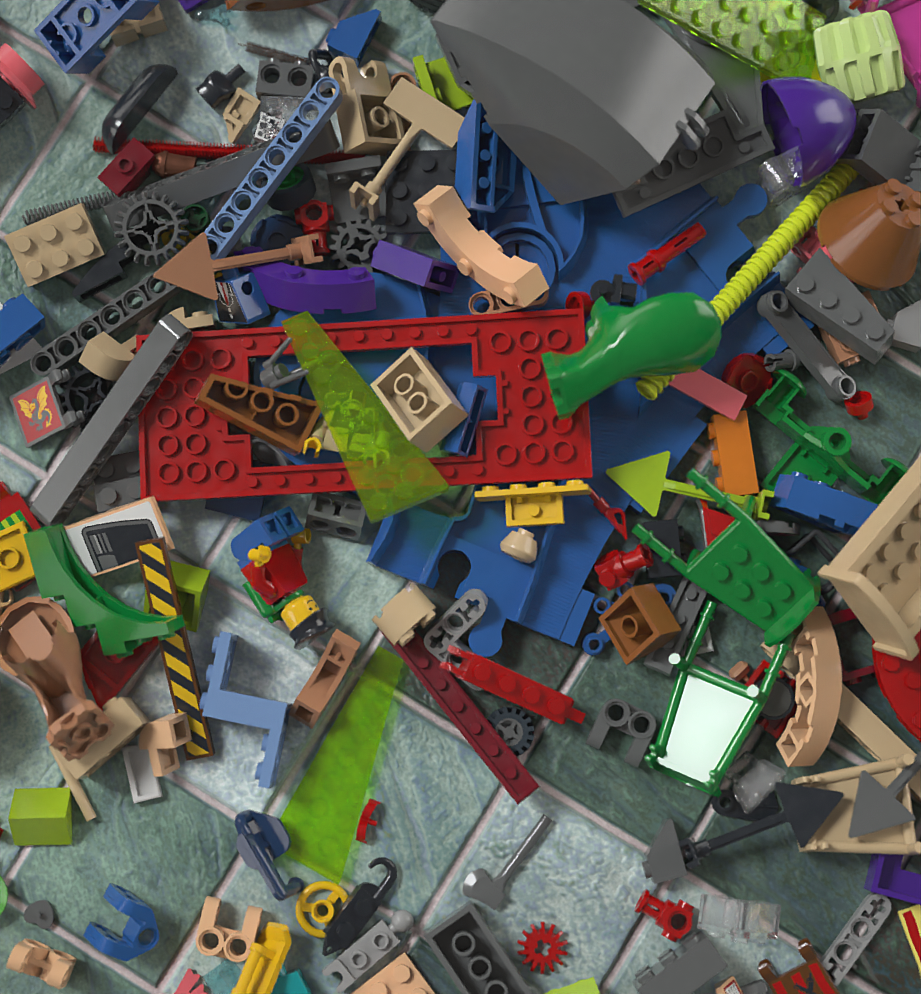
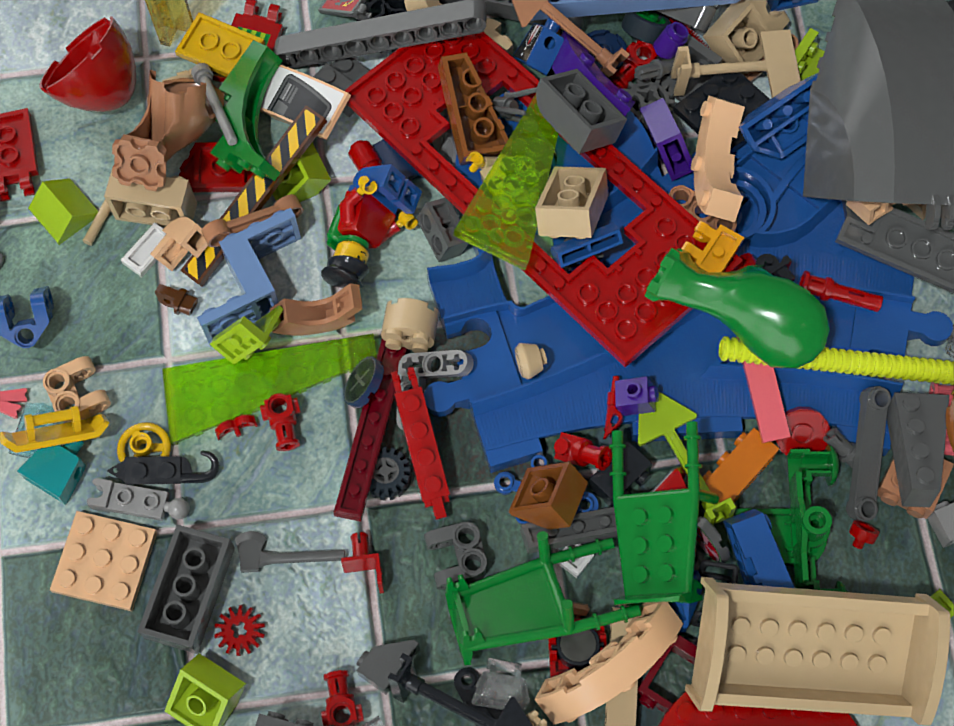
camera: 50 degrees right, 15 degrees down
dark blue piece [234,809,304,901] -> none
yellow bracket [475,480,591,528] -> none
none -> reddish brown piece [155,284,198,316]
none -> light grey piece [191,63,238,146]
none -> nougat piece [201,194,304,247]
none -> lime bracket [209,305,283,364]
none -> red connector [260,393,301,451]
none -> red bracket [341,532,384,594]
none -> tile [343,356,384,408]
none -> red brick [348,140,382,171]
none -> dark grey brick [536,69,627,154]
none -> dark purple brick [615,377,659,416]
none -> dark grey axle [634,57,675,81]
none -> dark purple brick [653,22,689,59]
none -> light orange plate [682,221,744,272]

